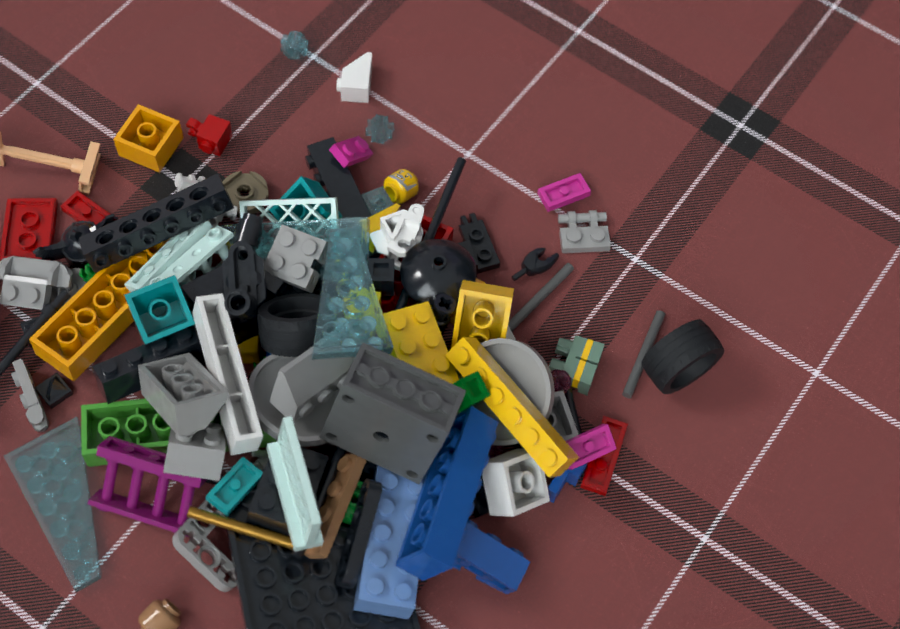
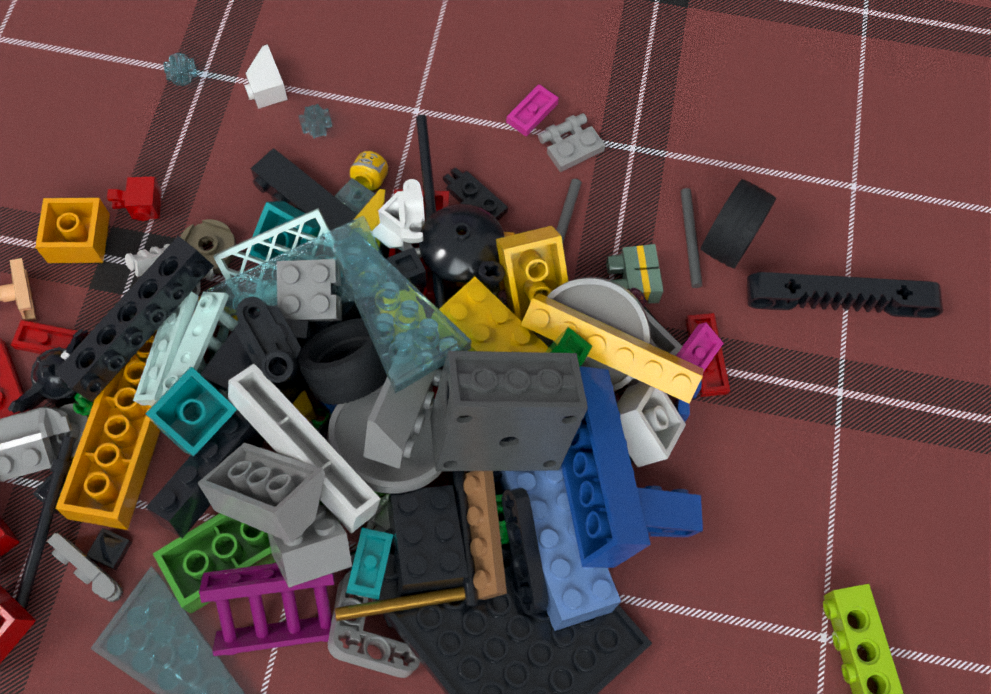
camera: 25 degrees left, 5 degrees up
black brick [233,213,264,250] -> none
light aqua fence [266,416,324,552] -> none
dark pink plate [329,136,374,168] -> none
black hand [511,248,559,281] -> none
none -> black gear [747,272,943,318]

